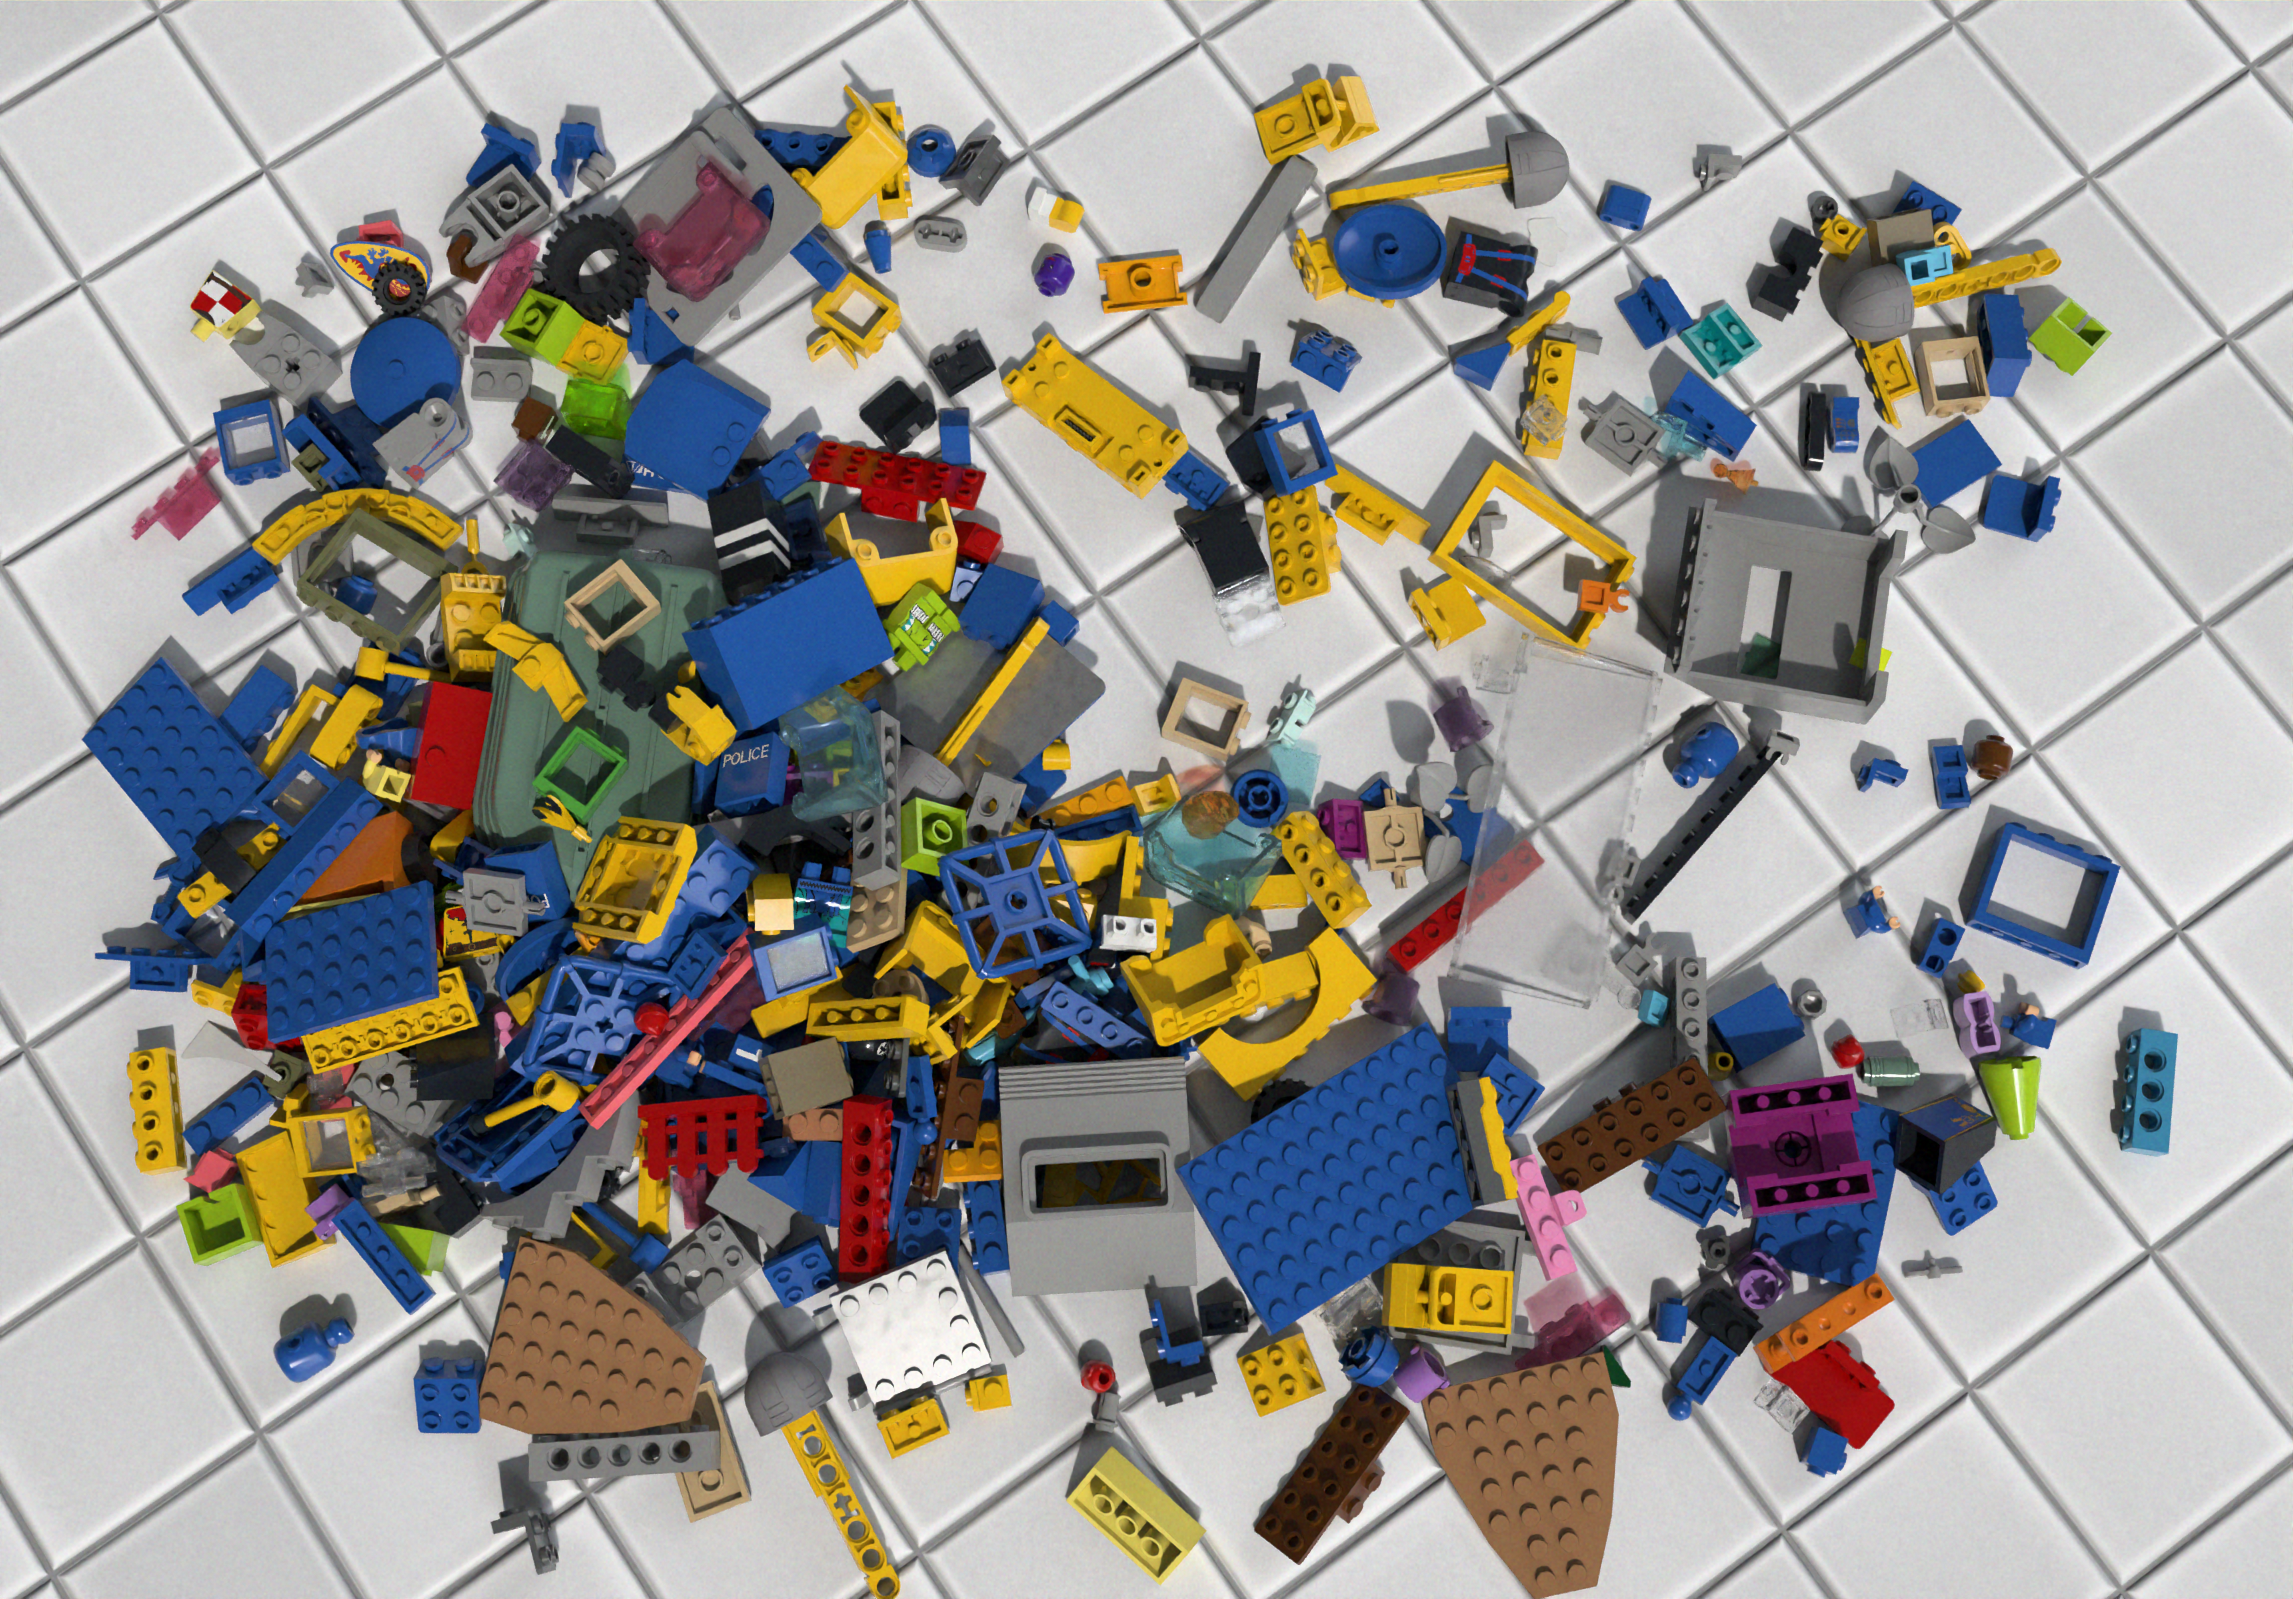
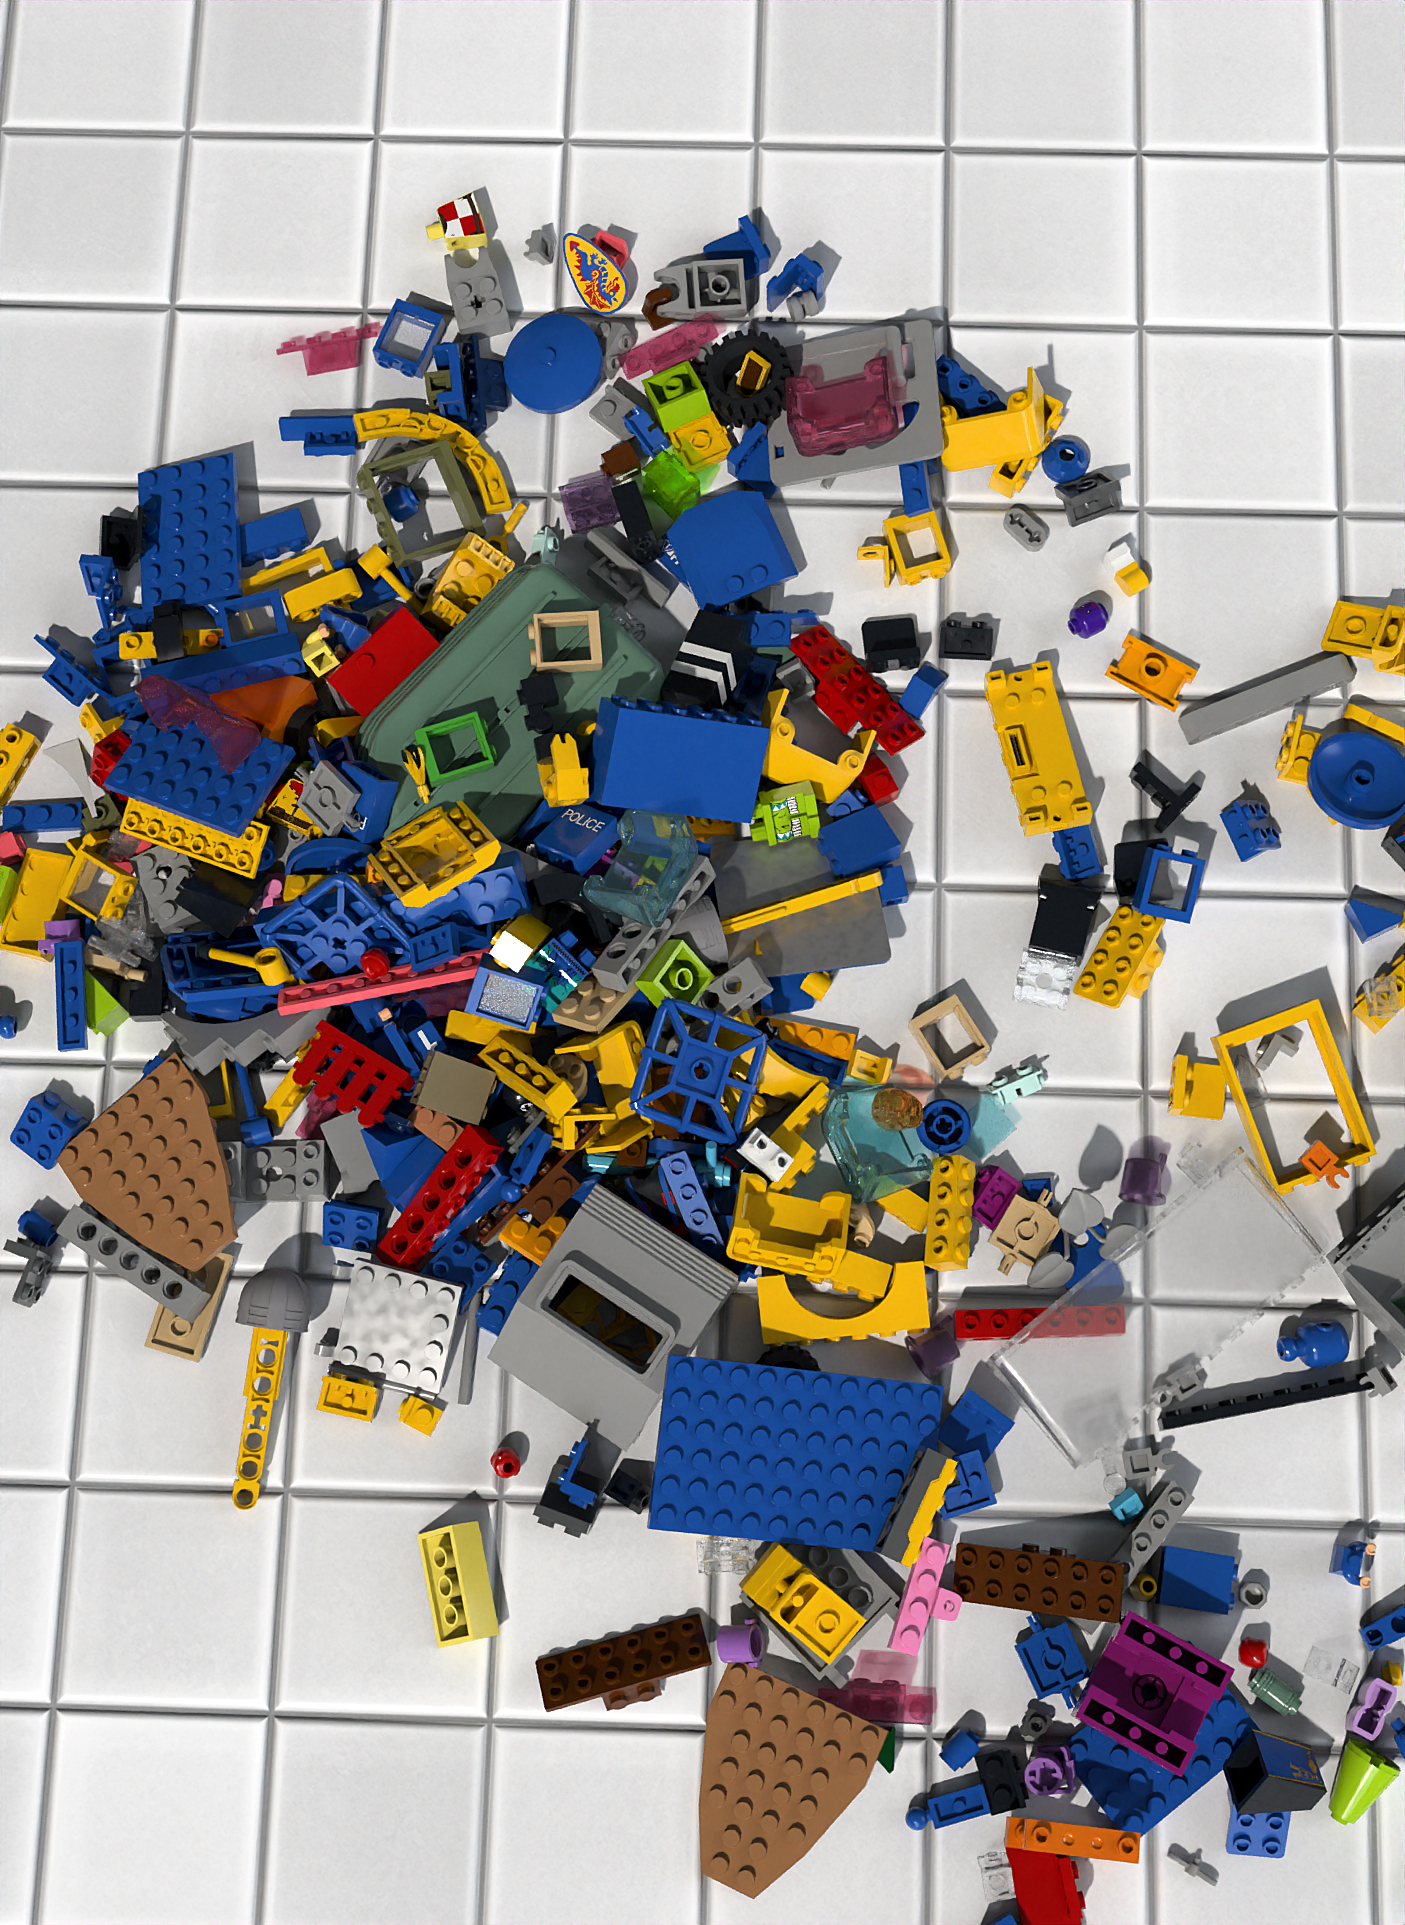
camera: 40 degrees right, 0 degrees up
black tyre [371,263,427,317] -> none
light grey piece [372,398,473,490] -> none
yellow plate [483,621,588,722] -> none
blue cone [864,230,892,274] -> none
light grey pin [1093,1392,1121,1433] -> none
yellow bracket [1237,1333,1326,1417] -> none
yellow bracket [1325,464,1431,546] -> none
blue cone [1338,1324,1400,1387] -> none
none -> blue brick [17,1209,59,1248]
none -> blue bracket [79,554,123,629]
none -> black bracket [99,505,147,571]
none -> clear pink windscreen [134,674,261,774]
none -> blue hinge [622,404,670,459]
none -> tile [734,350,772,398]
none -> light grey bracket [776,657,816,705]

